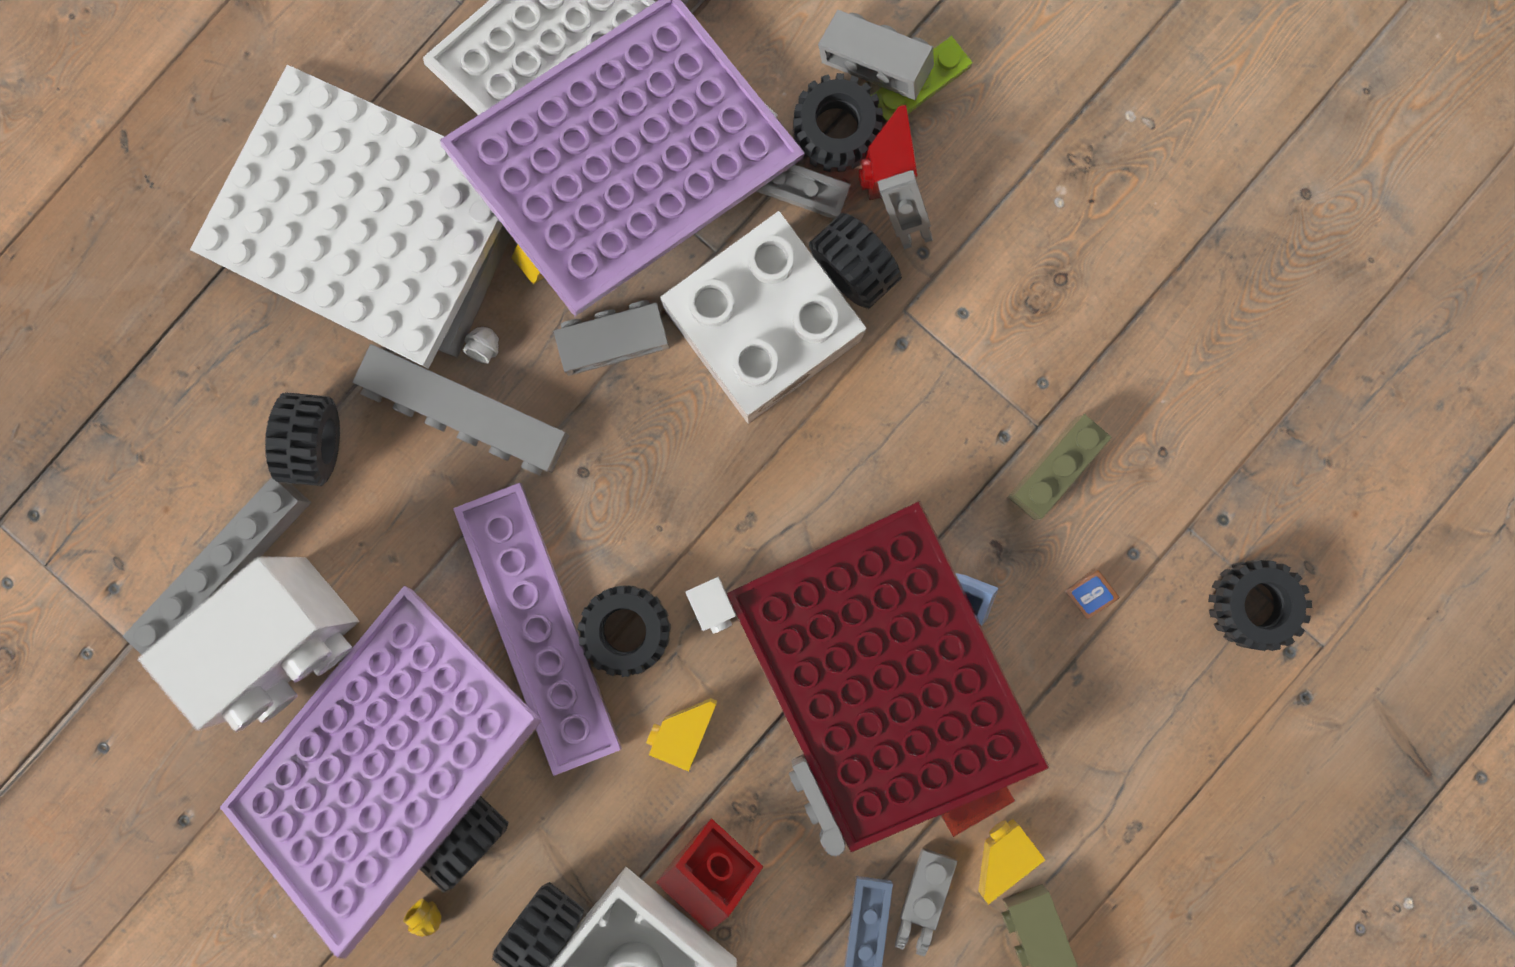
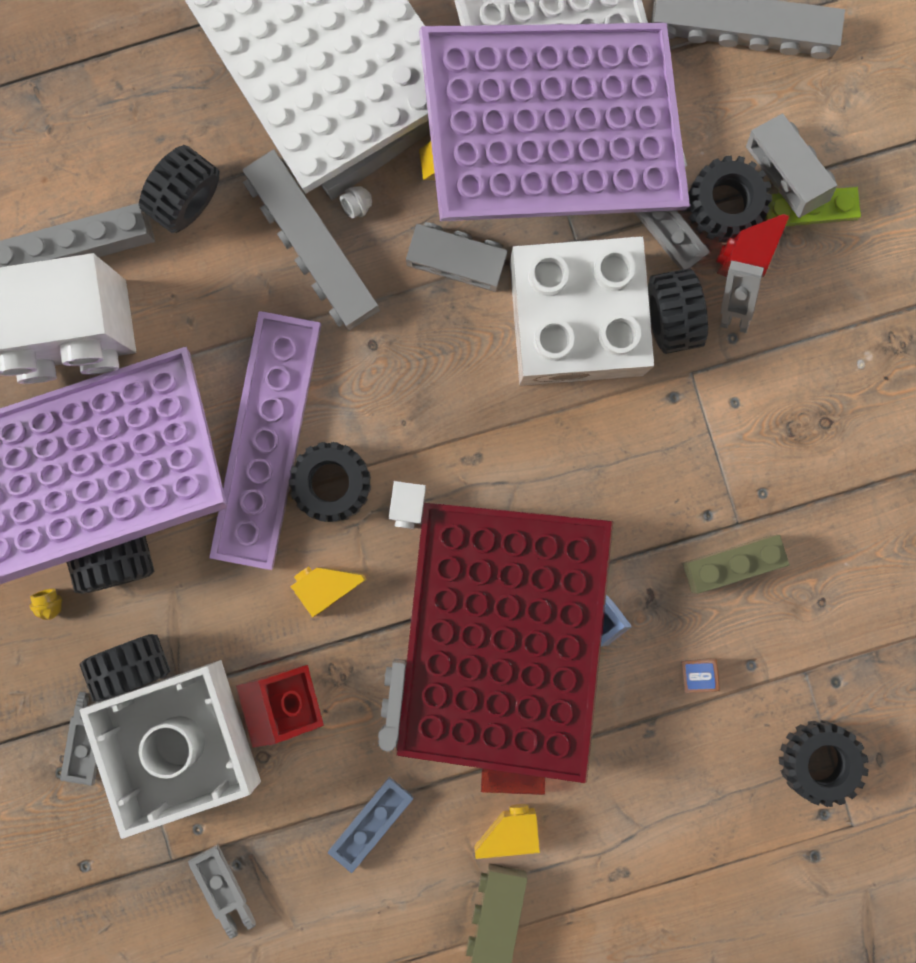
camera: 30 degrees right, 0 degrees up
light grey hinge [895,848,957,957] -> none

